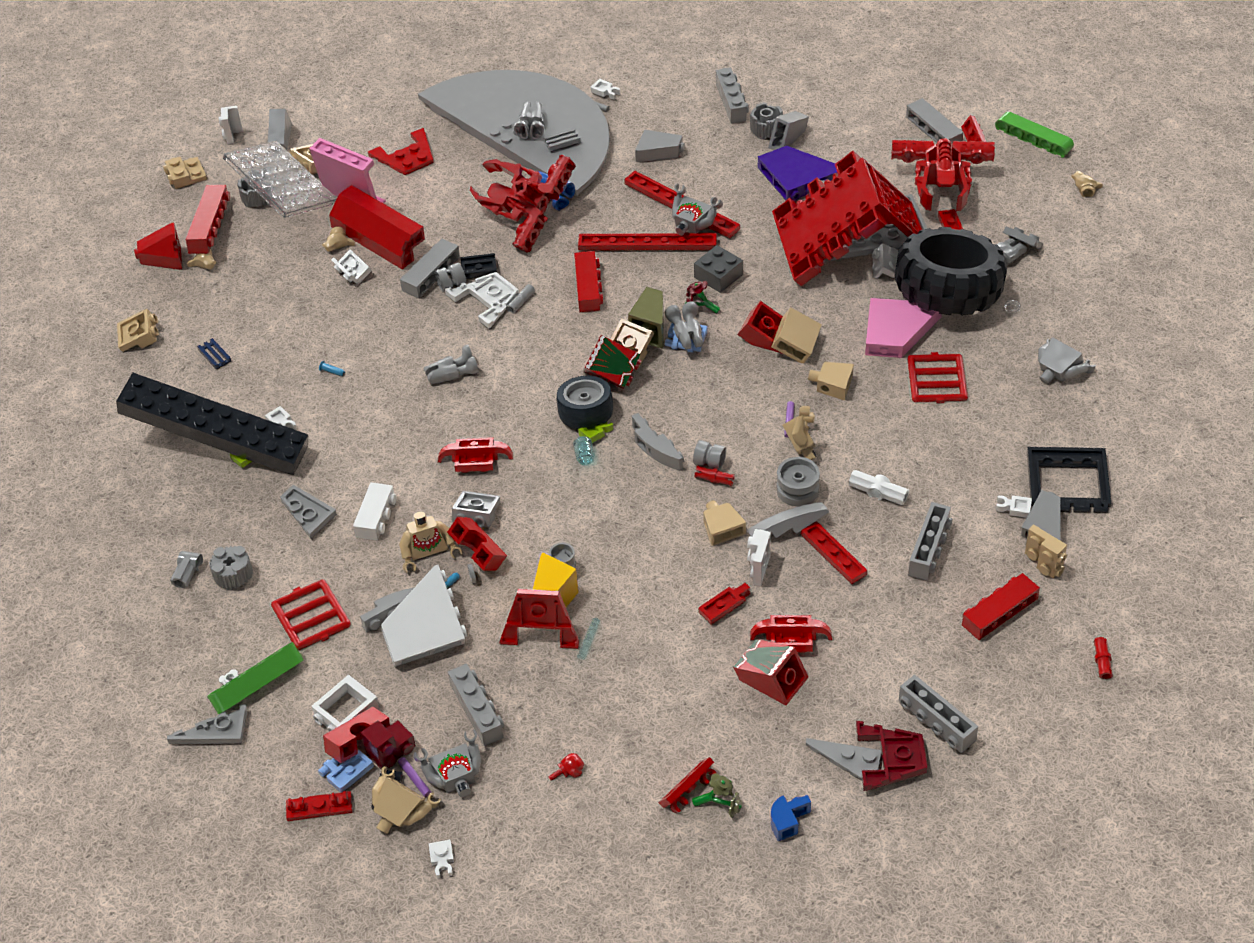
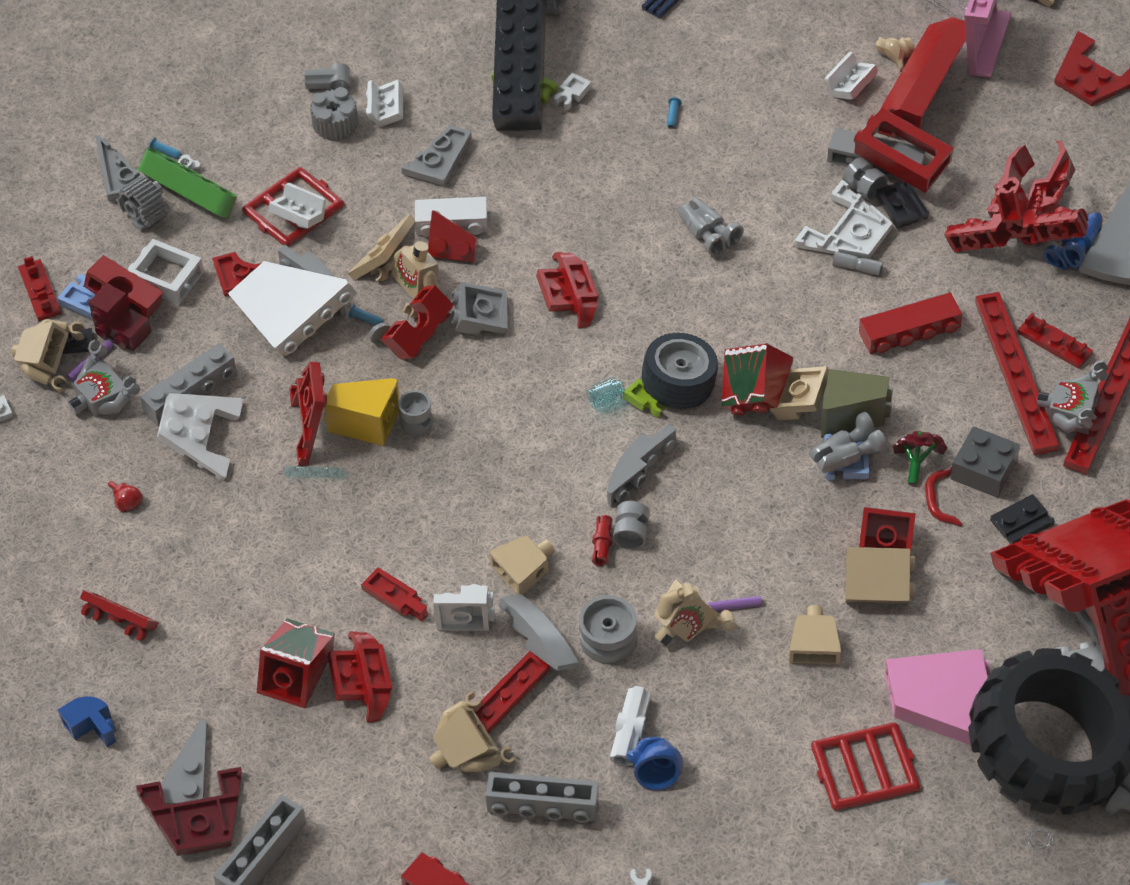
camera: 75 degrees right, 5 degrees up
olive plant [692,773,742,818] -> none
none -> light grey brick [116,175,171,231]
none -> dark azure piece [149,137,182,159]
none -> white wing [157,393,244,481]
none -> red tile [212,252,262,297]
none -> white bracket [268,183,326,228]
none -> tan wing [348,214,415,280]
none -> white bracket [366,79,403,127]
none -> red wing [428,210,478,262]
none -> tan torso [429,692,516,772]
none -> blue piece [627,737,683,791]
none -> red piece [853,108,954,193]
none -> red animal [925,466,962,526]
none -> black plate [990,494,1055,544]
none -> red plate [1017,313,1093,369]

